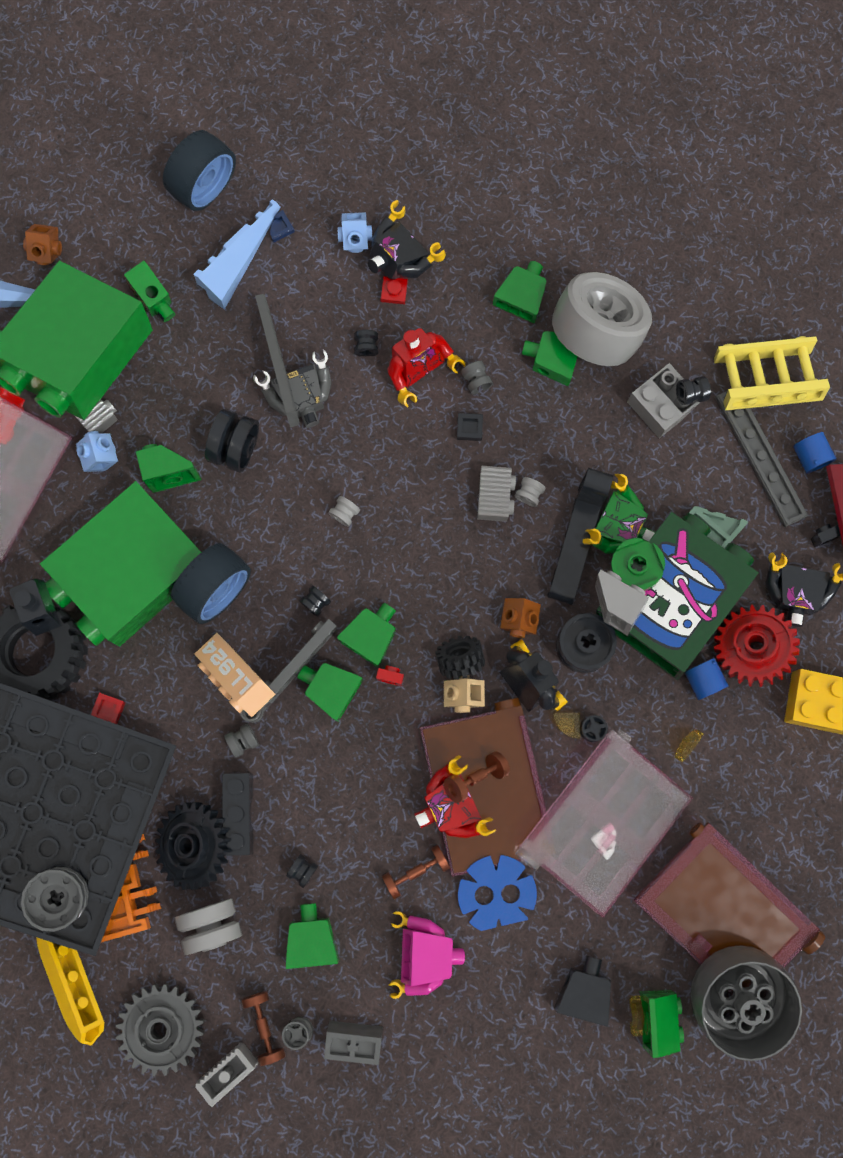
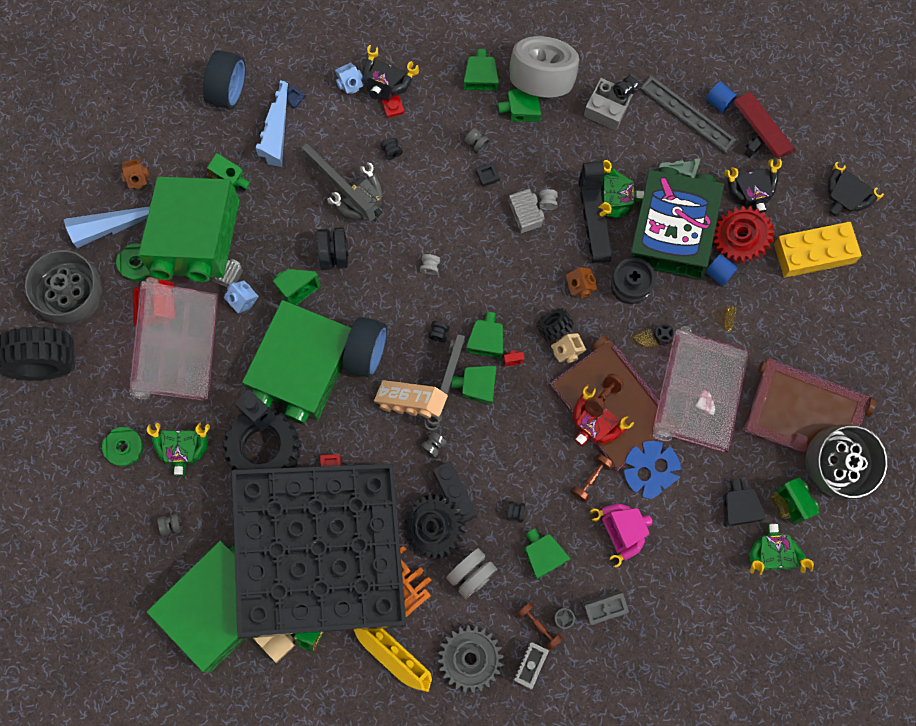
camera: 25 degrees left, 5 degrees down
dark grey wheel [21,867,89,932] -> none
red torso [388,328,465,407] -> none
black torso [499,639,568,712] -> none
light grey slope [595,570,649,636] -> none
green plate [611,538,665,591] -> none
light yellow fence [714,336,830,411] -> none
none -> green torso [749,524,814,575]

